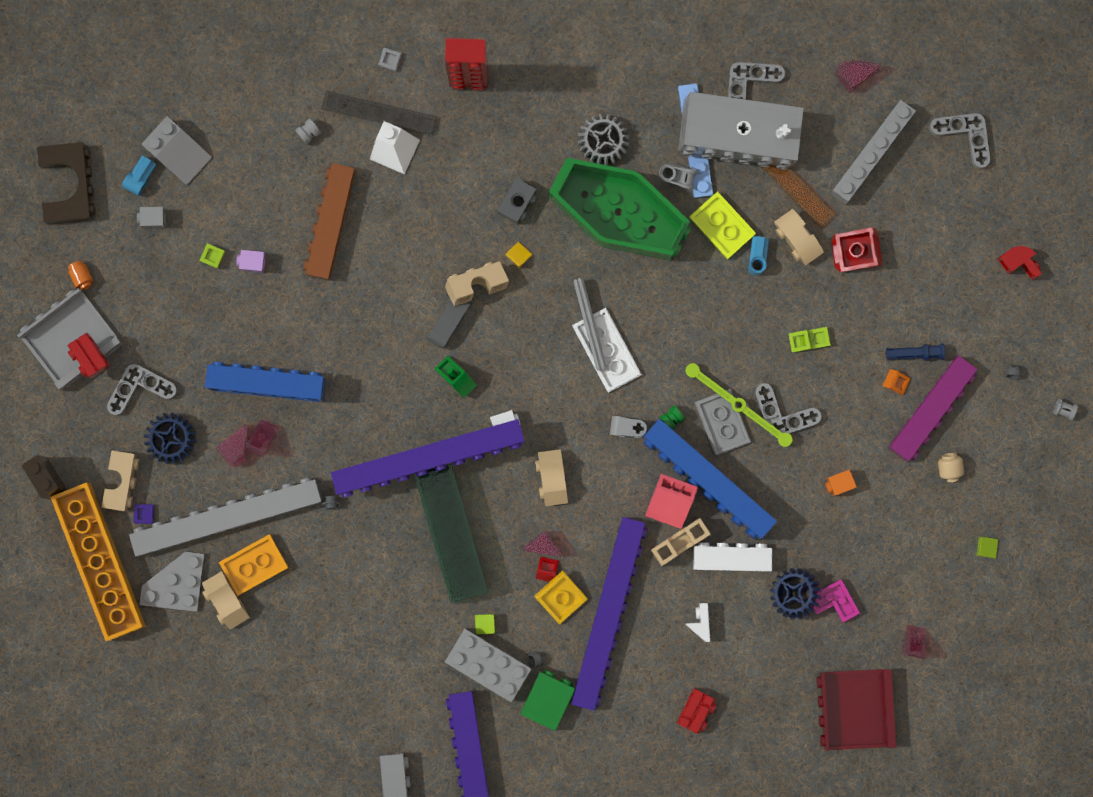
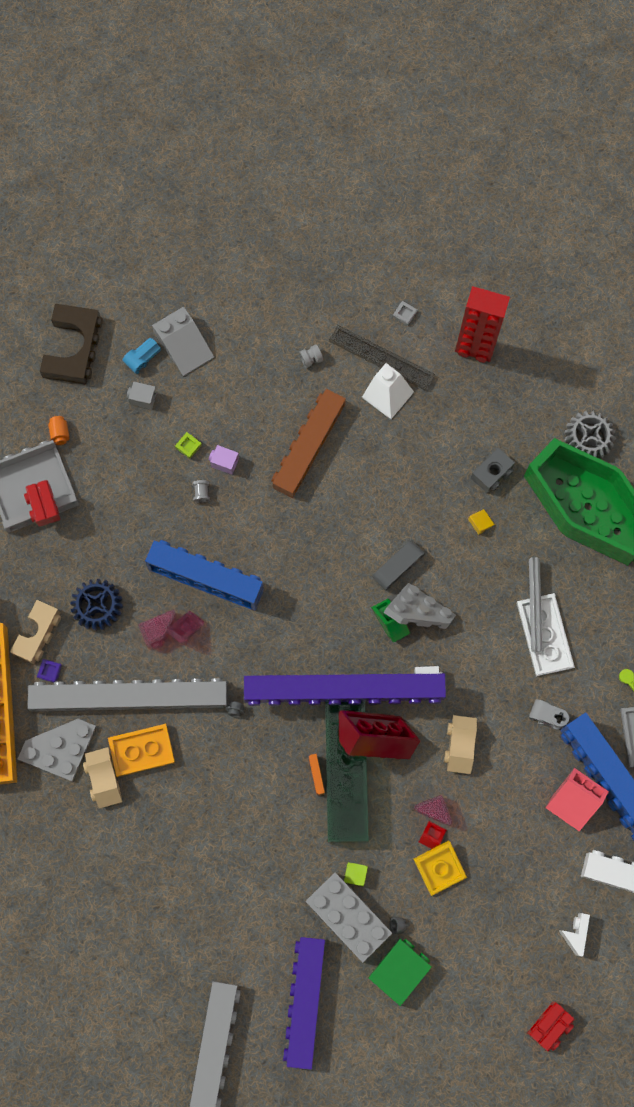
camera: 15 degrees right, 10 degrees down
light grey beam [107,364,177,416] -> none
tan arch [445,261,509,307] -> none
dark purple brick [571,517,647,711] -> none
tan arch [651,518,710,566] -> none
green wheel [659,405,686,430] -> none
none -> light grey bush [192,480,210,503]
none -> orange tile [309,754,325,796]
none -> dark red slope [339,710,420,759]
none -> light grey plate [384,583,456,629]

